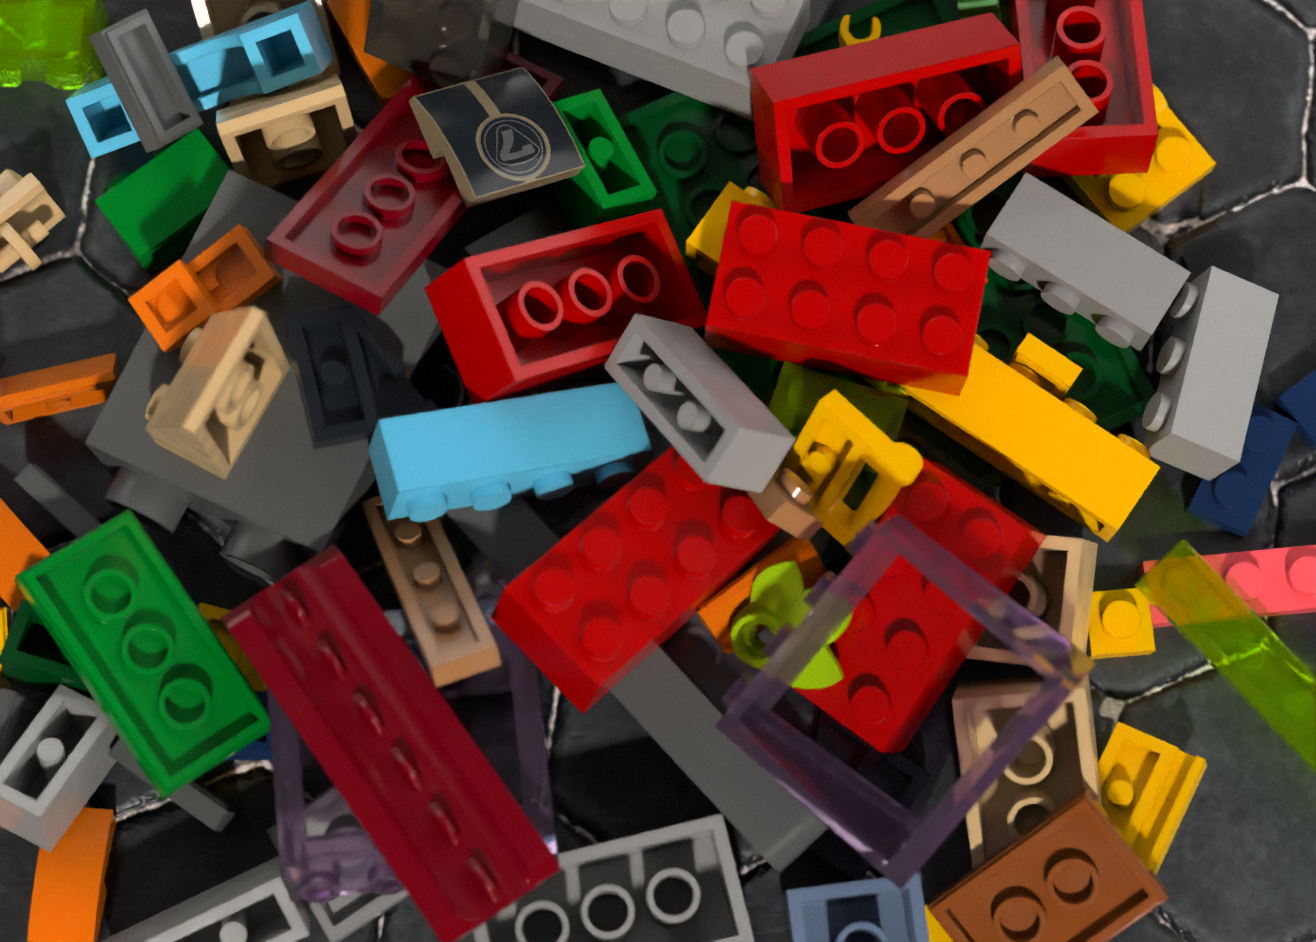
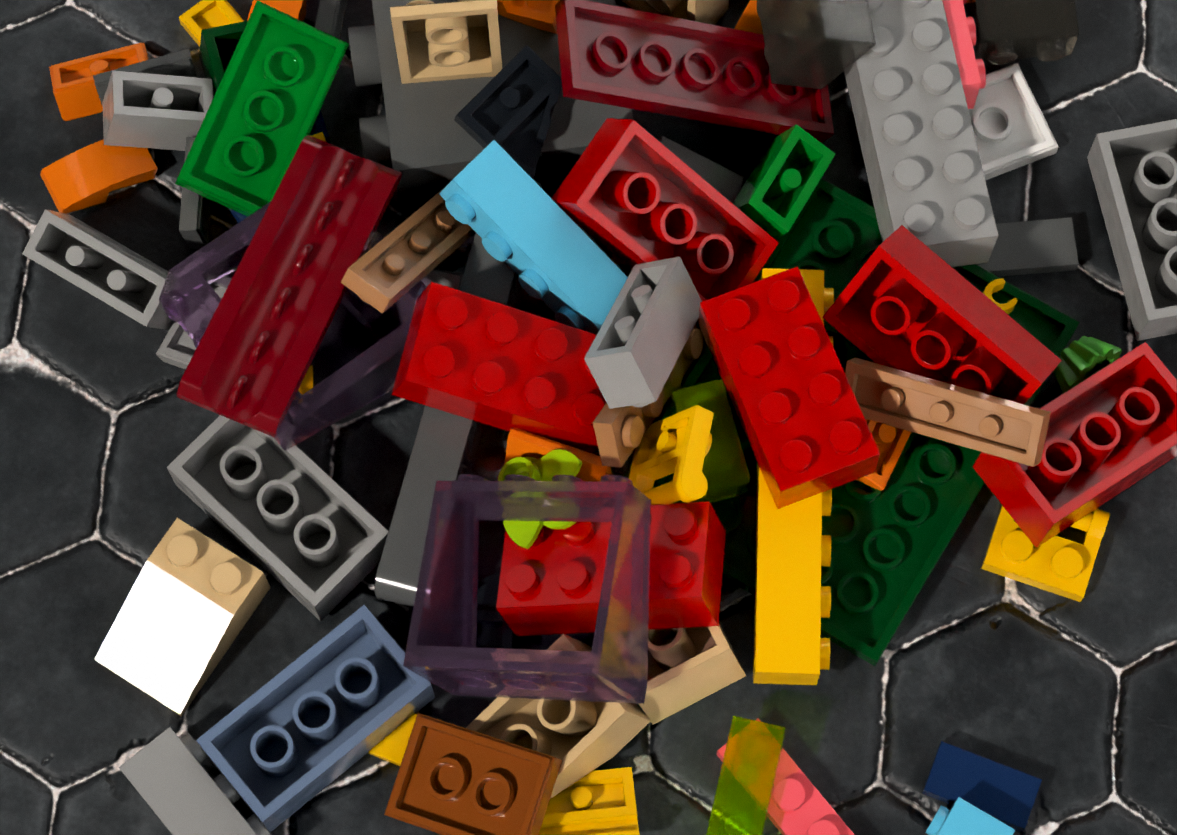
camera: 60 degrees right, 5 degrees down
black slope [409,66,586,208] -> none
light grey brick [980,172,1191,351] -> none
yellow tile [1008,333,1083,401] -> none
yellow plate [1086,587,1156,660] -> none
light grey brick [1142,266,1279,481] -> none
dark blue plate [1185,403,1298,539] -> none

